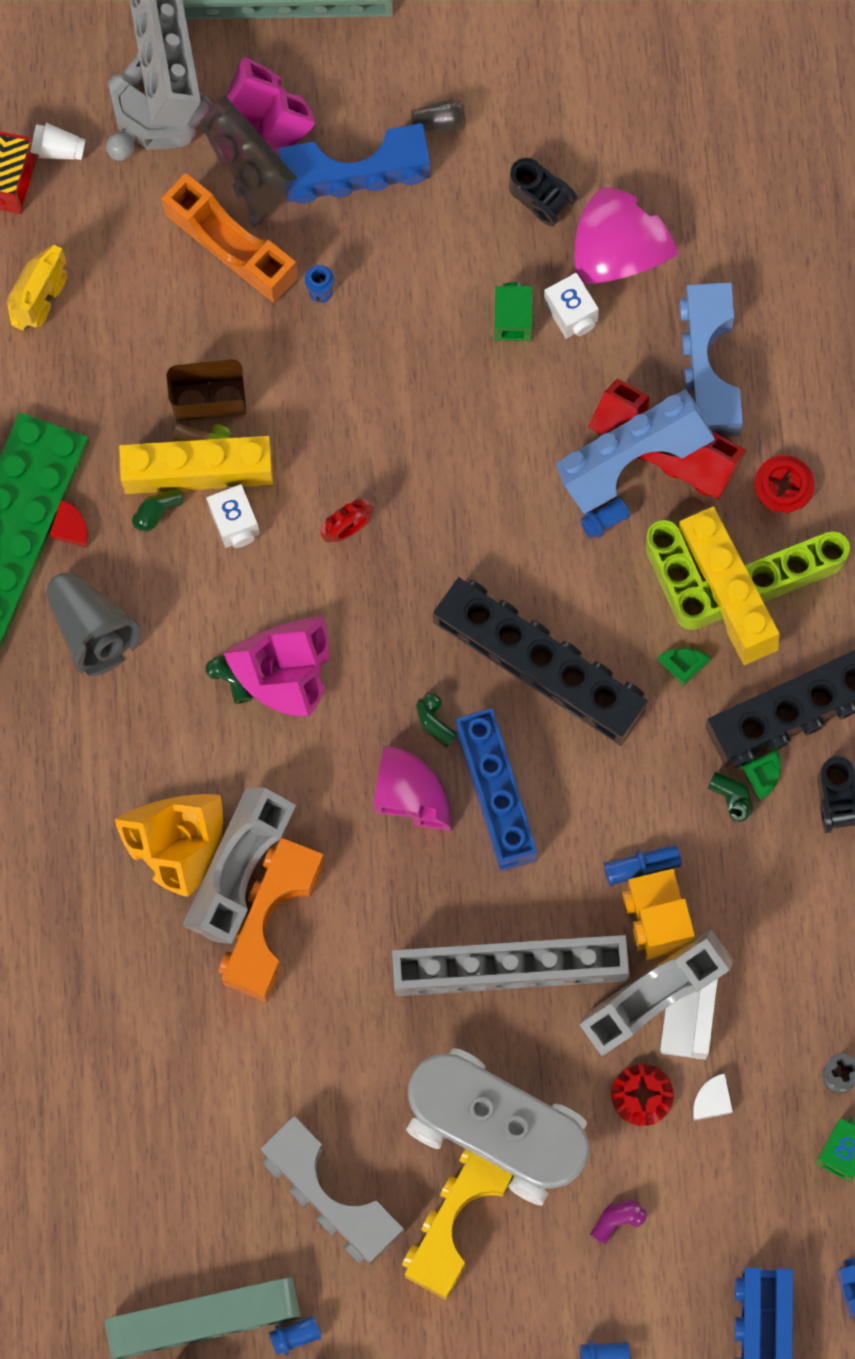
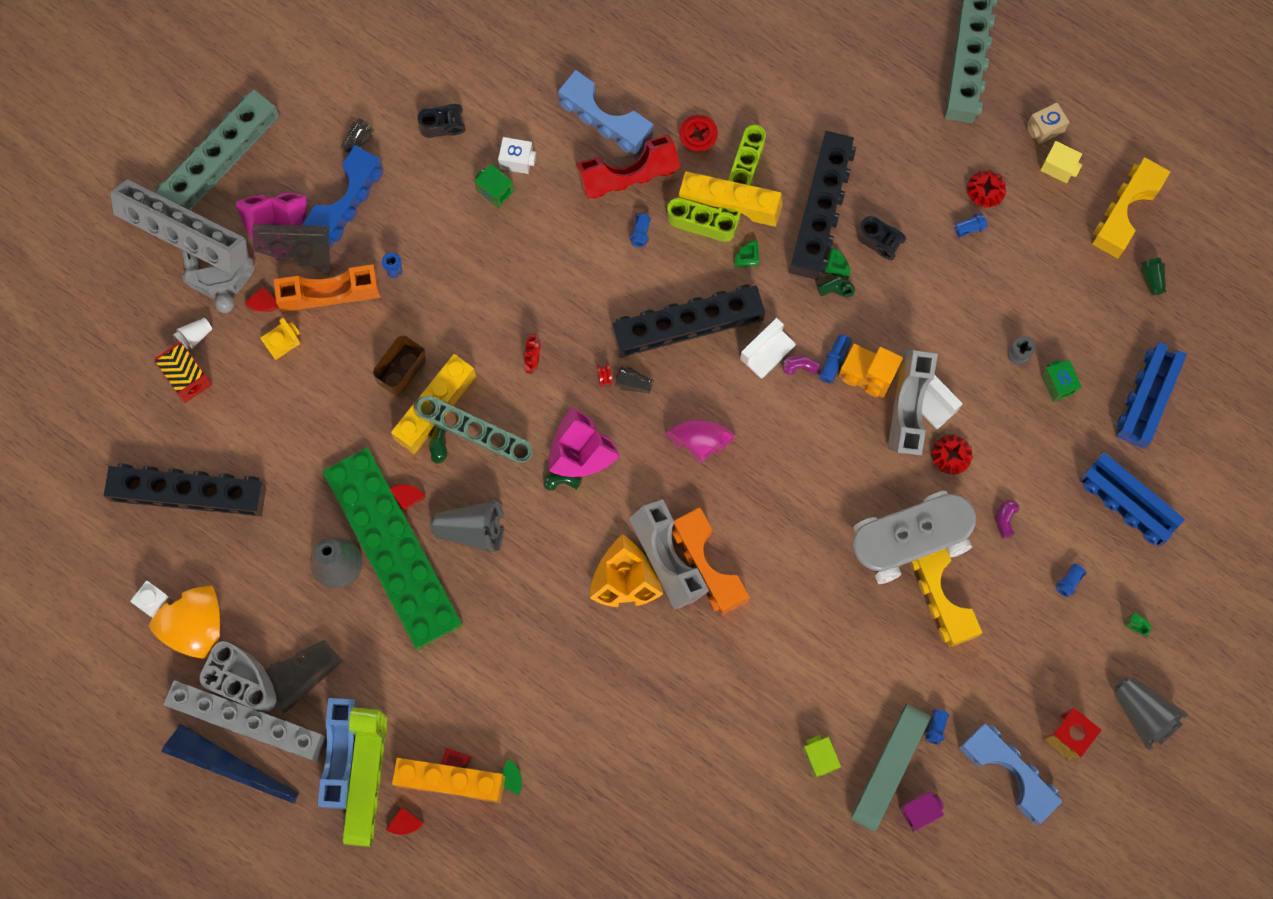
camera: 55 degrees left, 0 degrees up
yellow slope [7,245,67,331] -> none
medium nougat arm [173,424,231,442] -> none
white brick [206,484,260,548] -> none
light grey arch [261,1116,405,1266] -> none
light grey brick [392,935,629,997] -> none
dark green arm [416,691,458,748] -> none
blue brick [456,708,537,872] -> none
medium blue arch [555,389,715,514] -> none
dark pink brick [575,187,678,284] -> none
white tile [693,1074,733,1121] -> none
none -> red tile [244,287,279,312]
none -> yellow bracket [260,317,300,360]
none -> sand green beam [413,396,533,463]
none -> red bush [596,363,613,387]
none -> clear smoke cone [615,366,654,394]
none -> white panel [740,318,796,379]
none -> magenta arm [782,355,821,375]
none -> lime brick [802,735,841,779]

